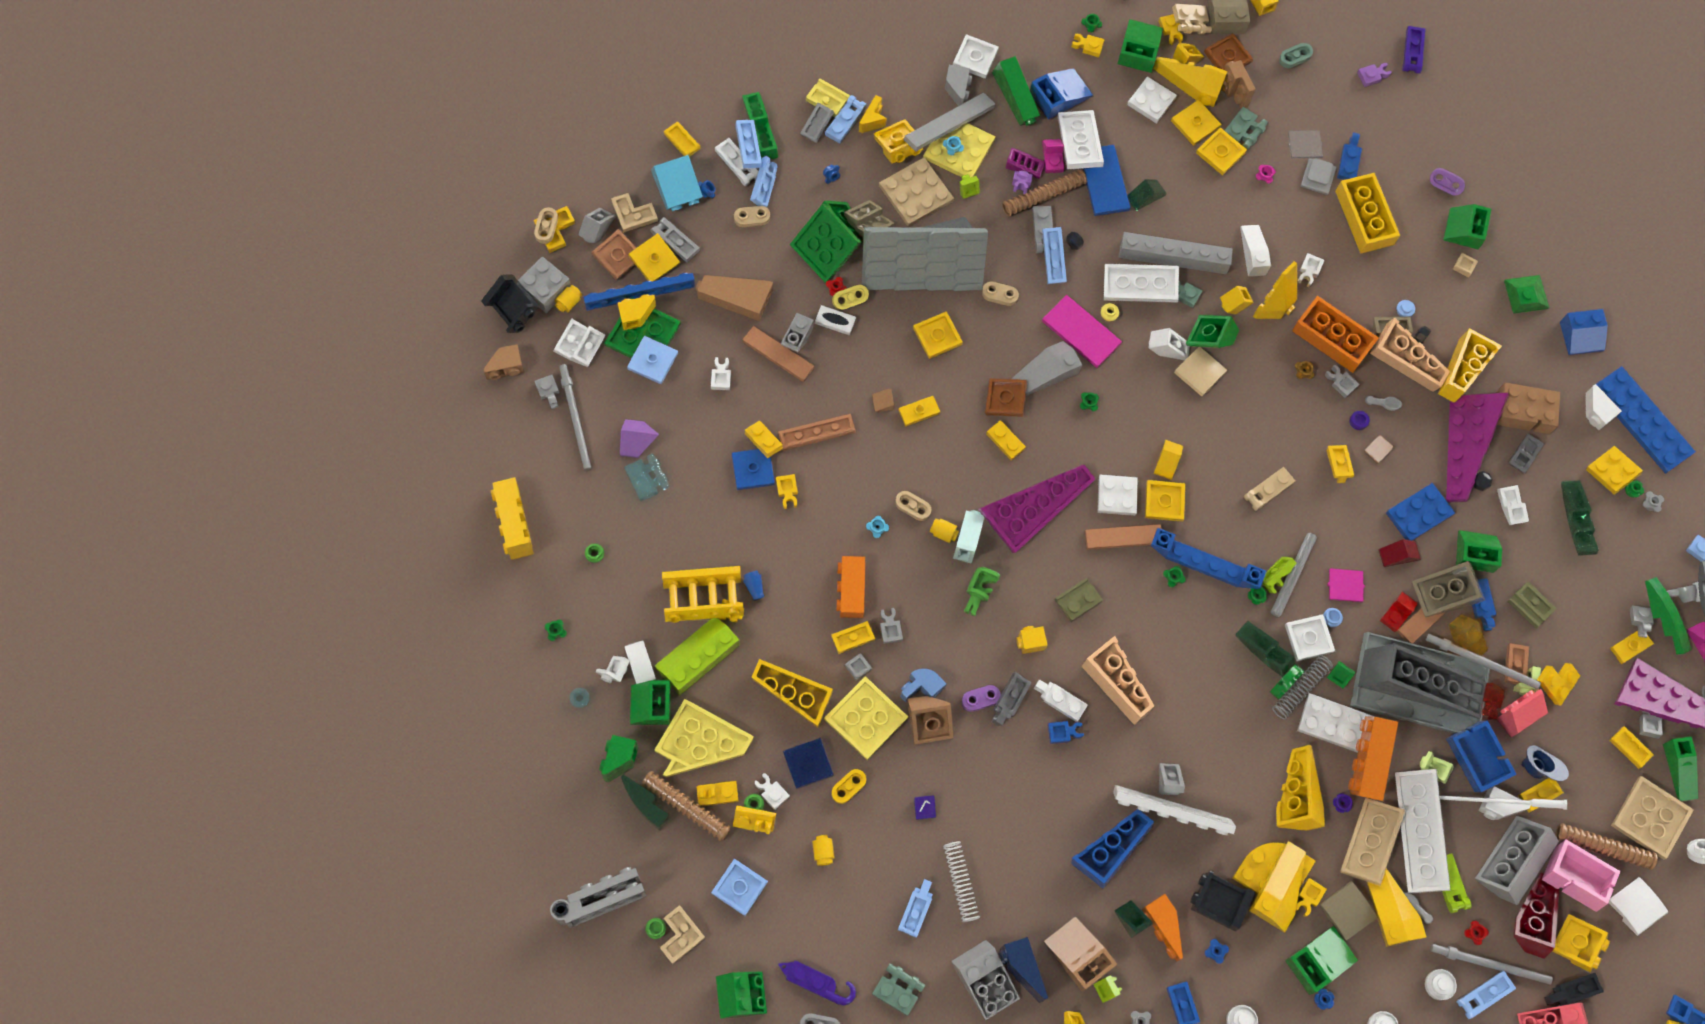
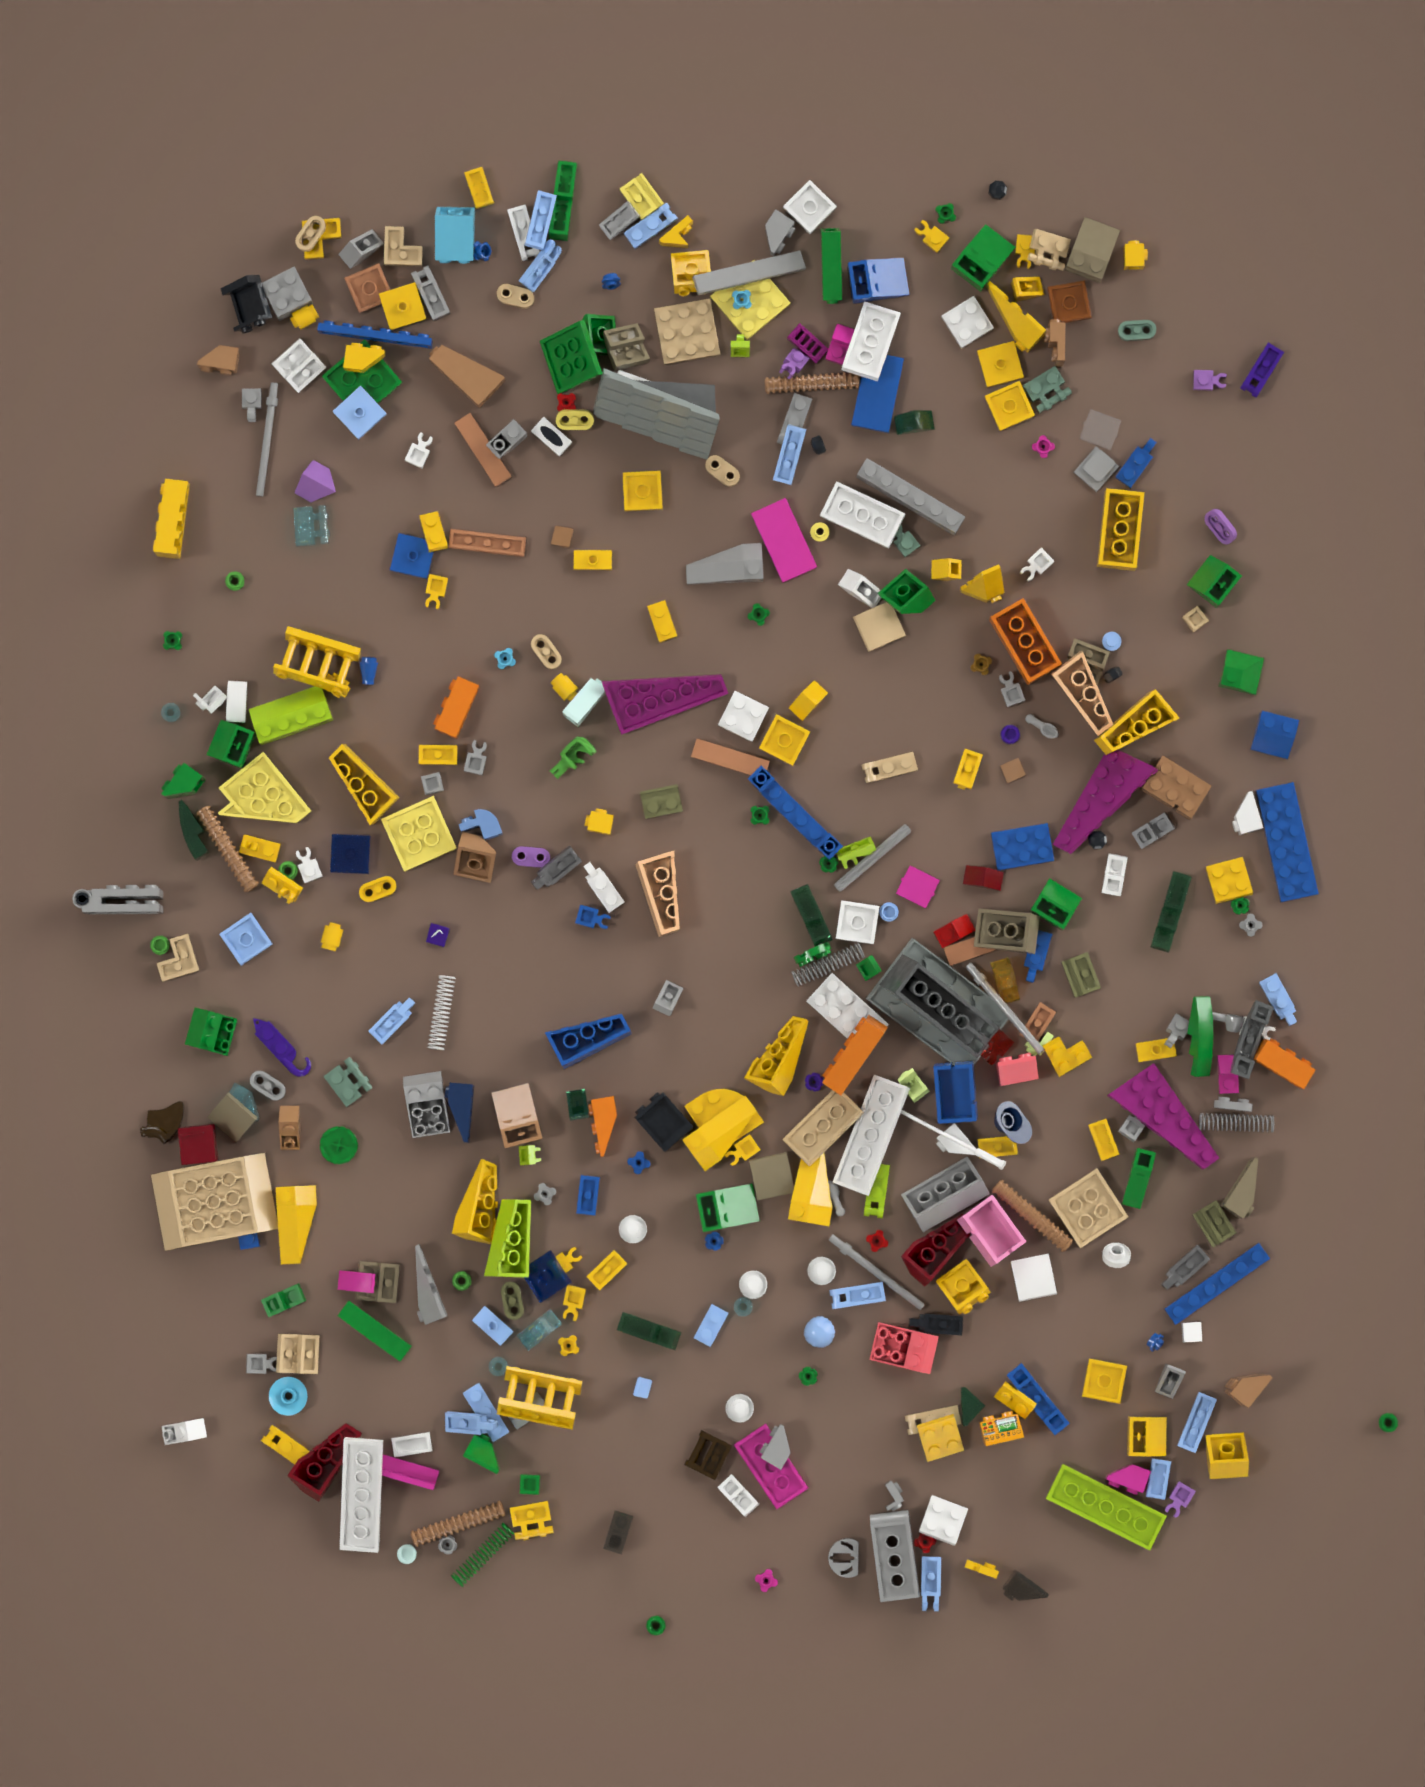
camera: 25 degrees right, 15 degrees up
dark orange tile [985,378,1027,417] -> none
white plate [1113,785,1236,835] -> none
white slope [1240,225,1271,277] -> none

